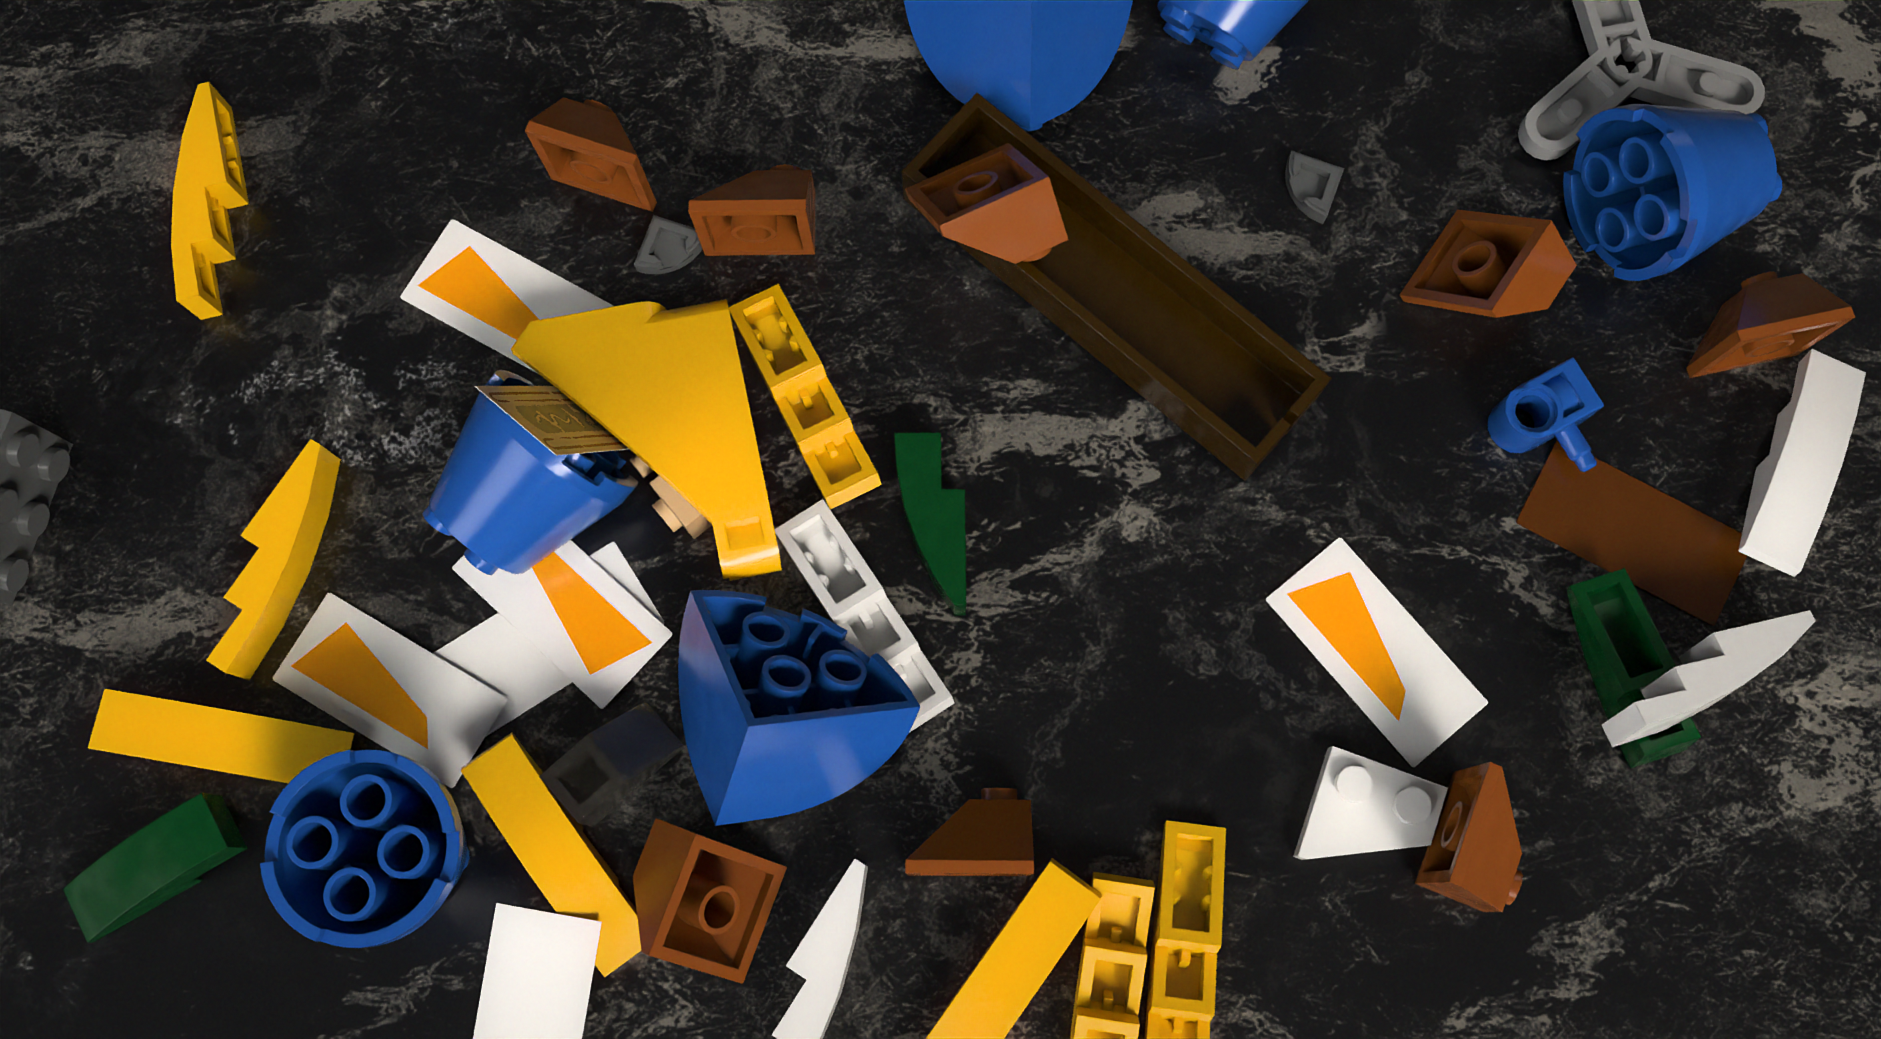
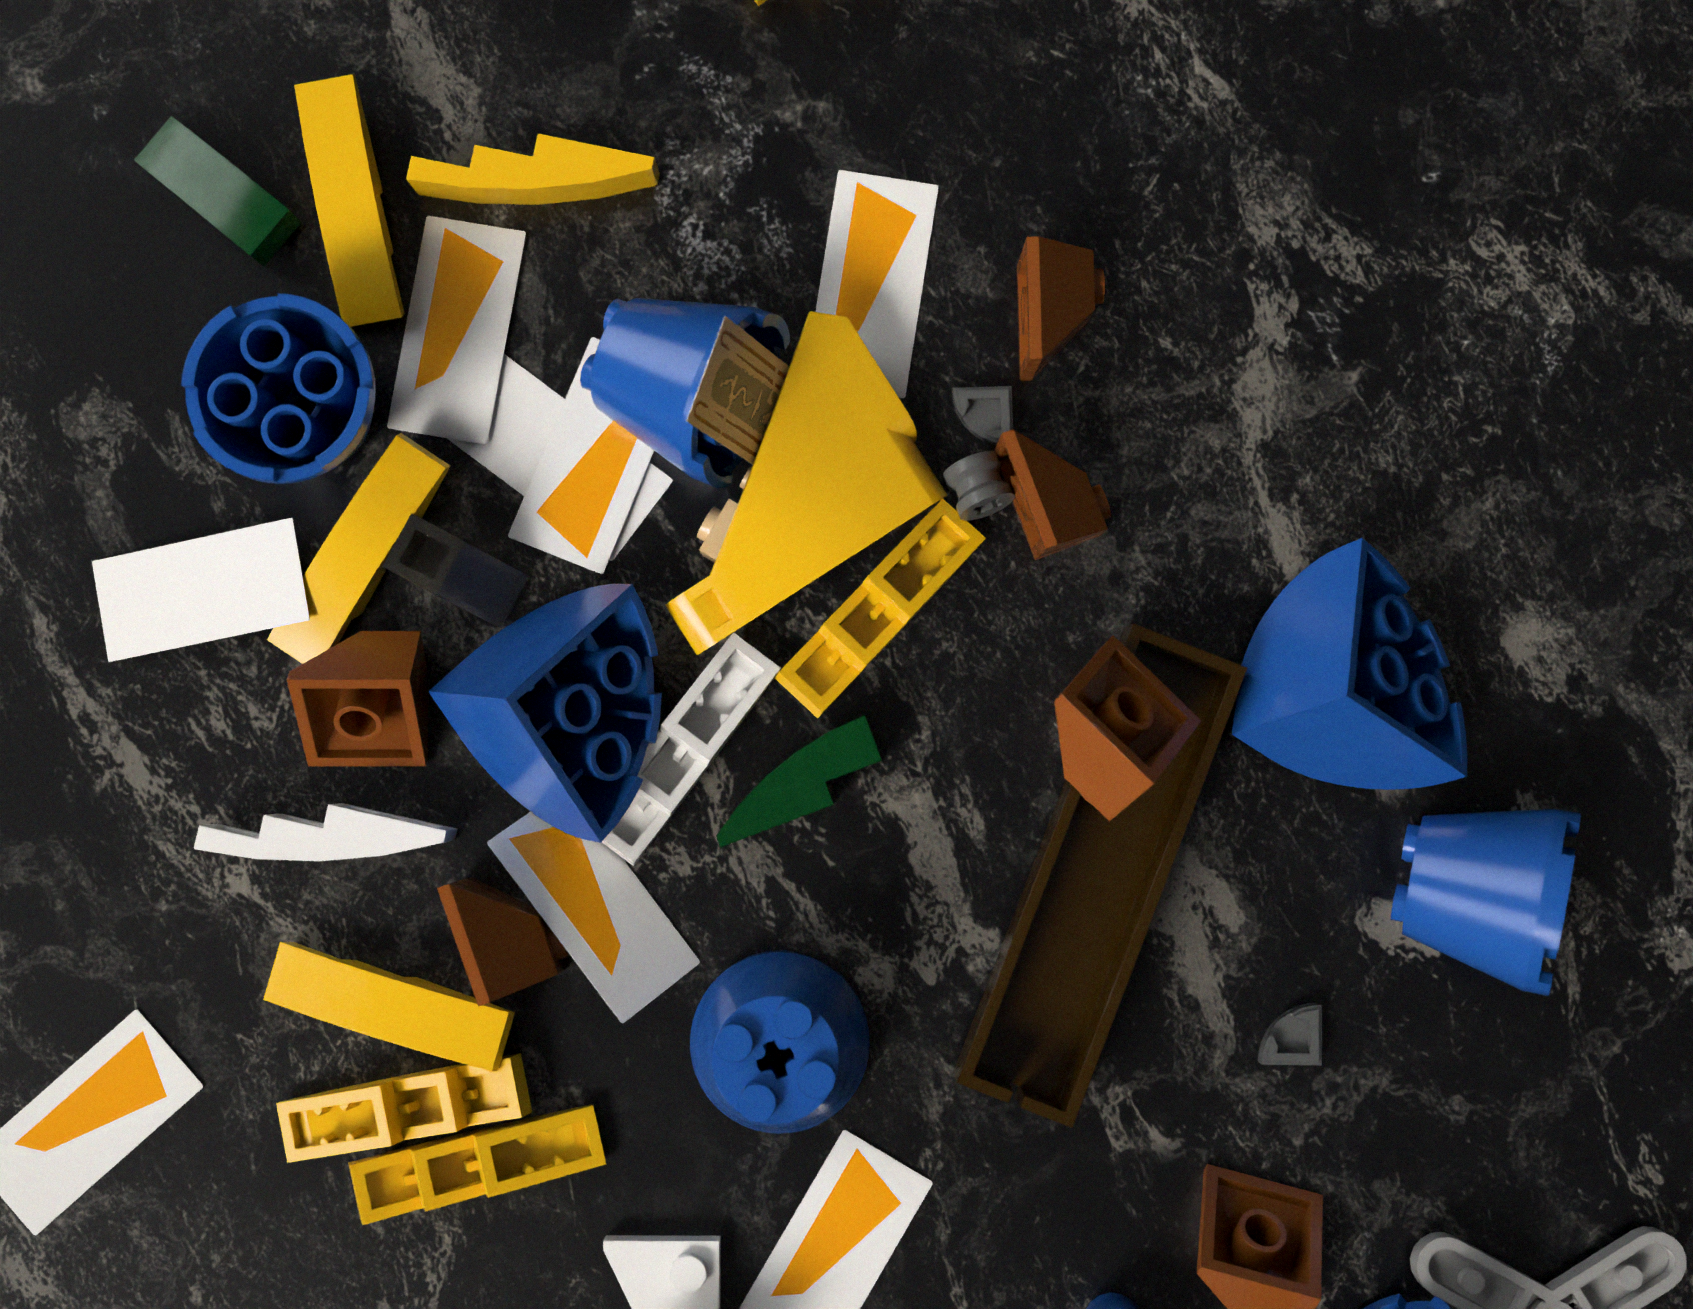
camera: 70 degrees right, 10 degrees up
none -> white sticker [487,811,700,1023]
none -> blue cone [690,950,870,1134]
none -> dark grey wheel [943,451,1015,521]

